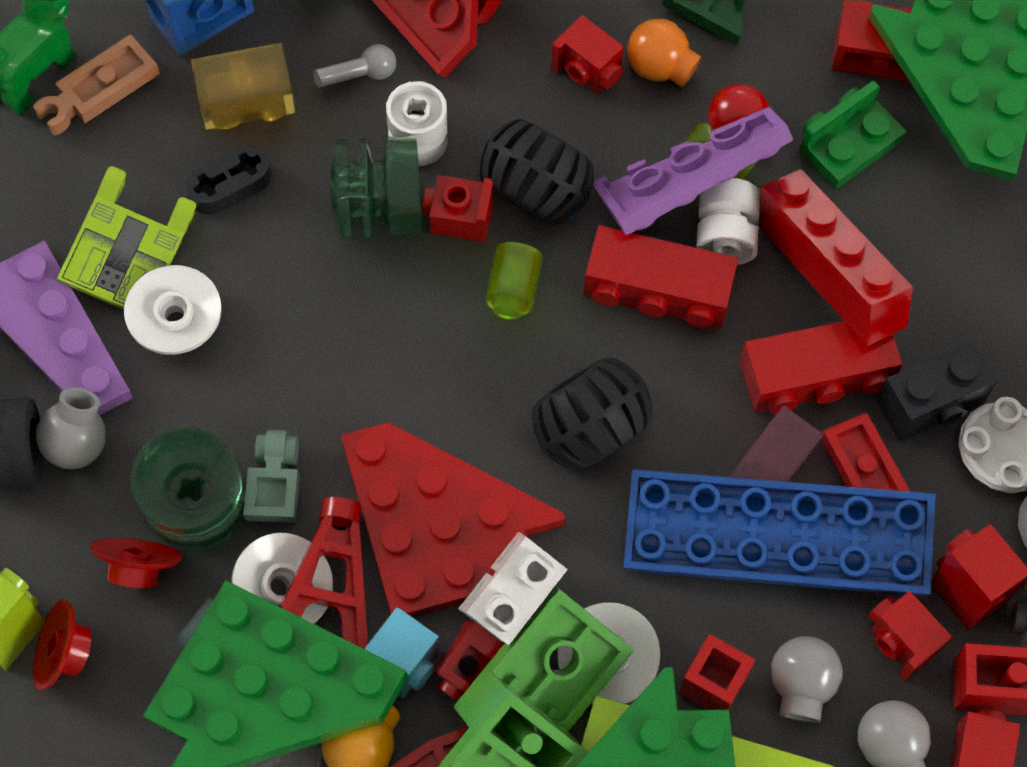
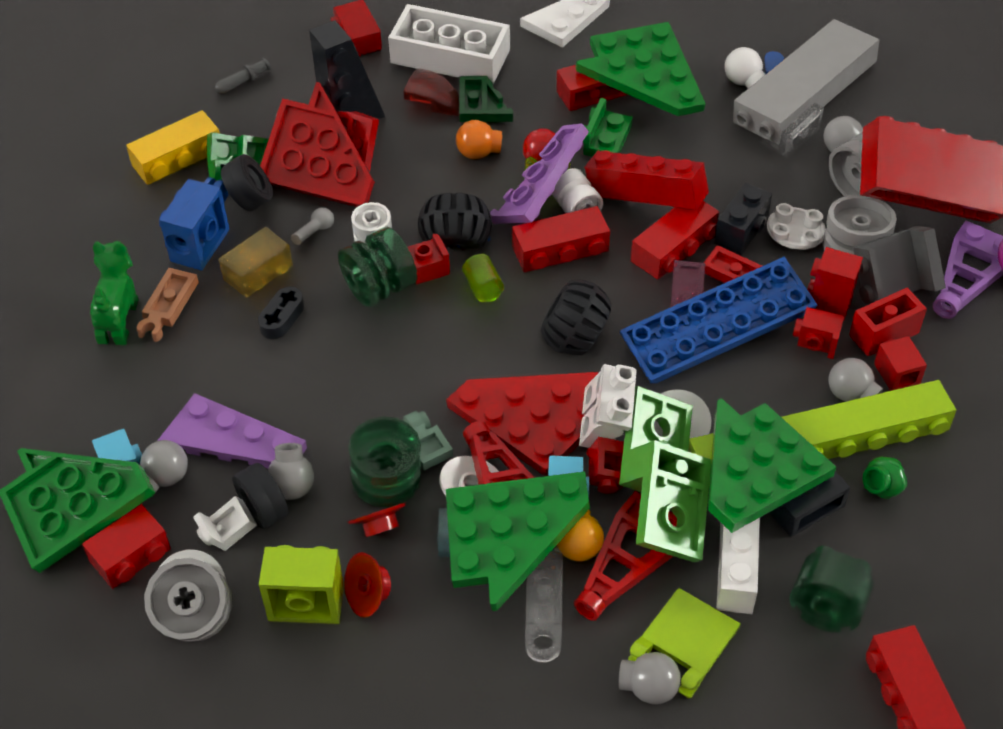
camera: 30 degrees left, 15 degrees down
lime flag [57,166,196,310] -> none
white dish [124,265,221,355] -> none
red brick [551,15,624,94] -> none
red brick [679,634,755,710] -> none
light grey piece [771,636,843,723] -> none

